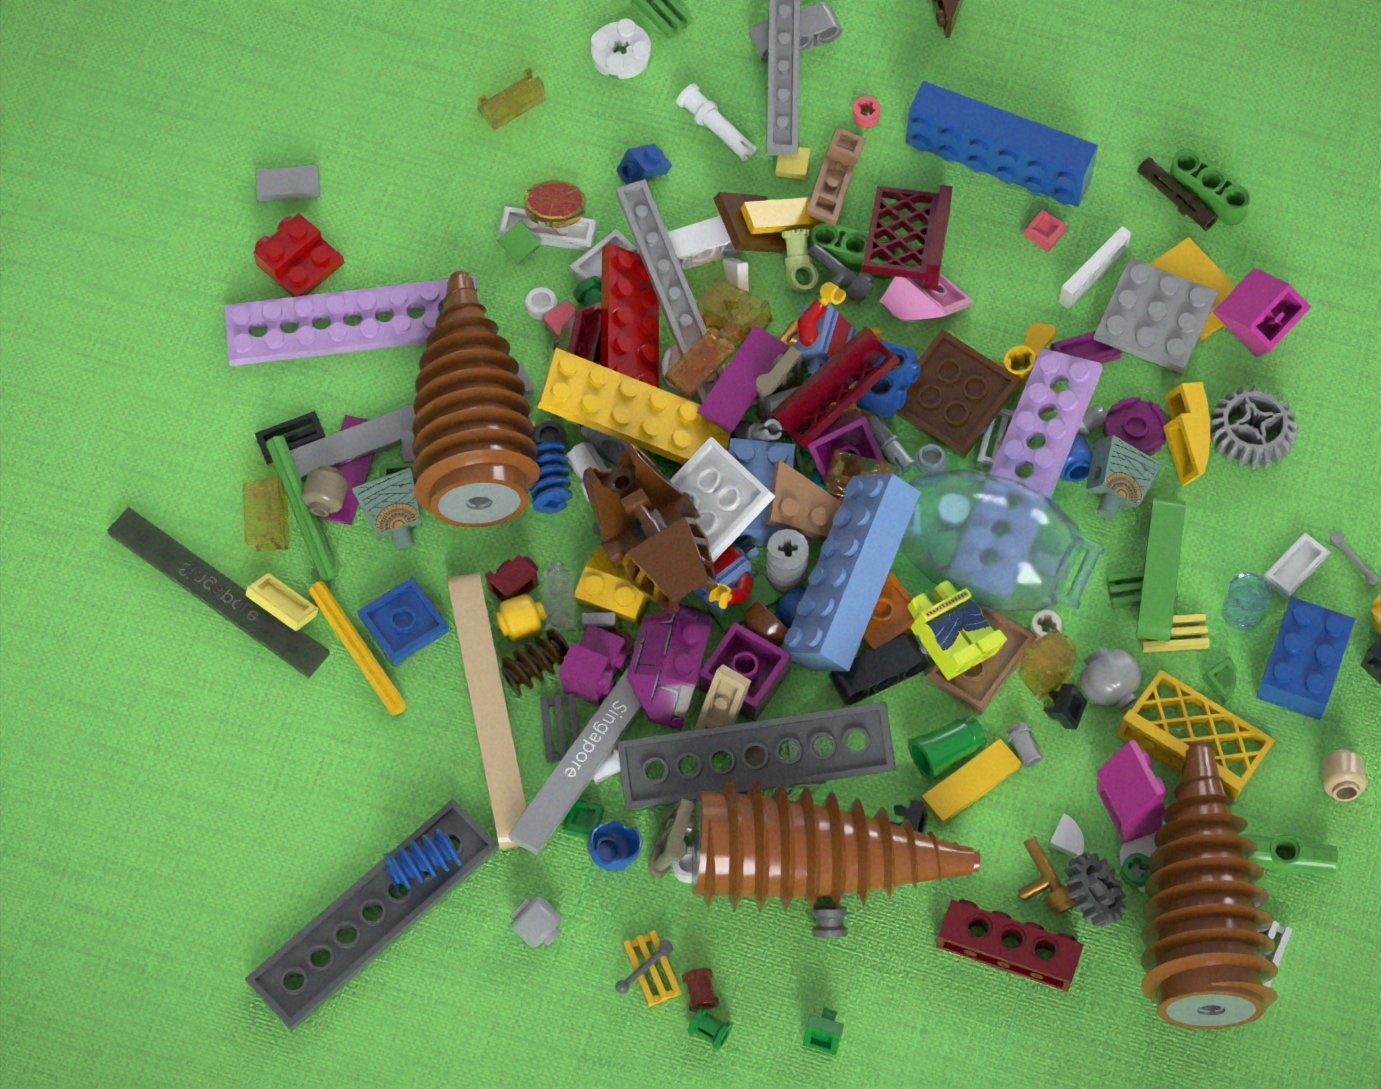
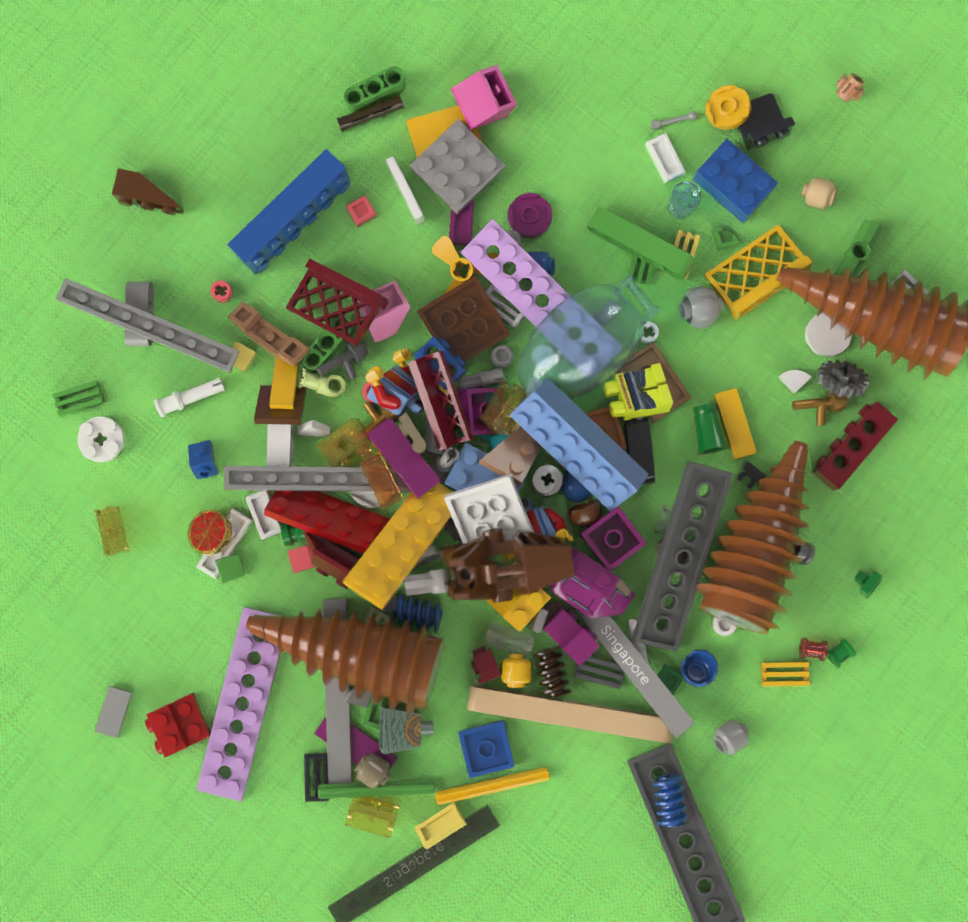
camera: 65 degrees left, 20 degrees up
white tile [525,287,557,320] -> none
dark grey hinge [615,941,673,994] -> none
dark tan plate [648,798,696,877] -> none
tan plate [694,664,751,754] -> none
light grey pin [1007,722,1043,768] -> none
clear yellow brick [1018,628,1077,700] -> none
black tile [1043,683,1087,730] -> none
sand green torso [1086,435,1162,520] -> none
dark pink slope [1096,740,1167,843] -> none
green bush [1120,853,1153,888] -> none
yellow slope [1163,382,1210,486] -> none
light grey gear [1210,385,1298,471] -> none

